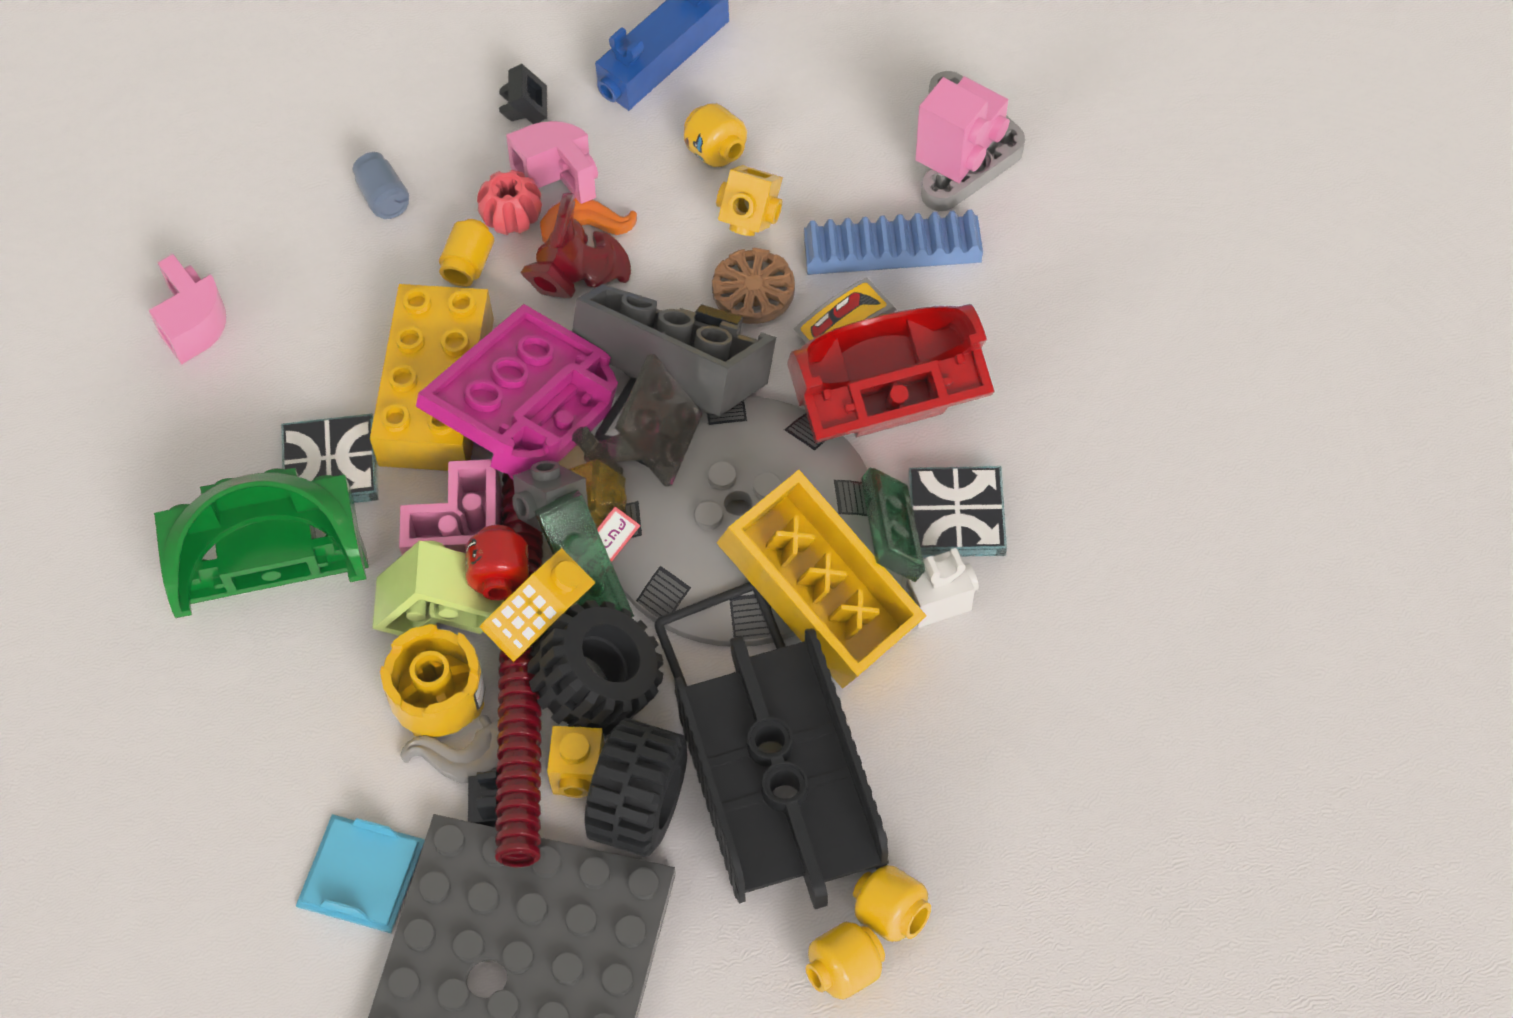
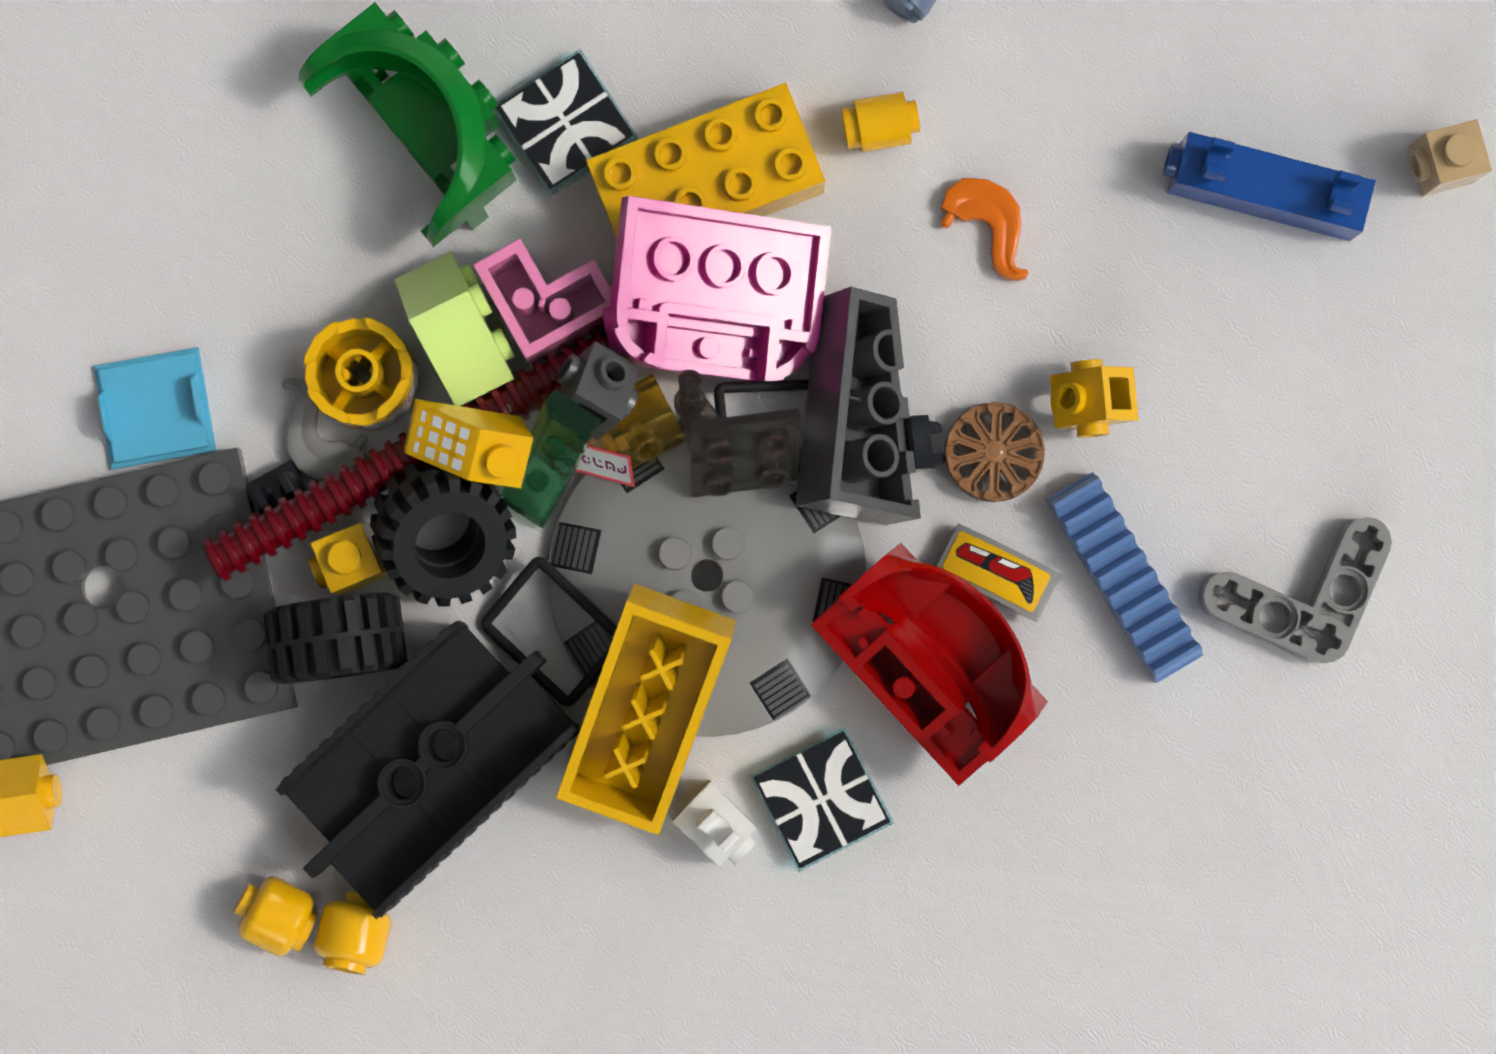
camera: 60 degrees right, 25 degrees up
red head [465,525,529,601] -> none
coral piece [477,170,542,235] -> none
black tile [499,64,547,124] -> none
bright pink brick [506,121,598,204] -> none
dark red animal [521,192,631,298] -> none
yellow head [684,103,747,167] -> none
clear green tile [861,467,925,582] -> none
bright pink brick [915,76,1010,183] -> none

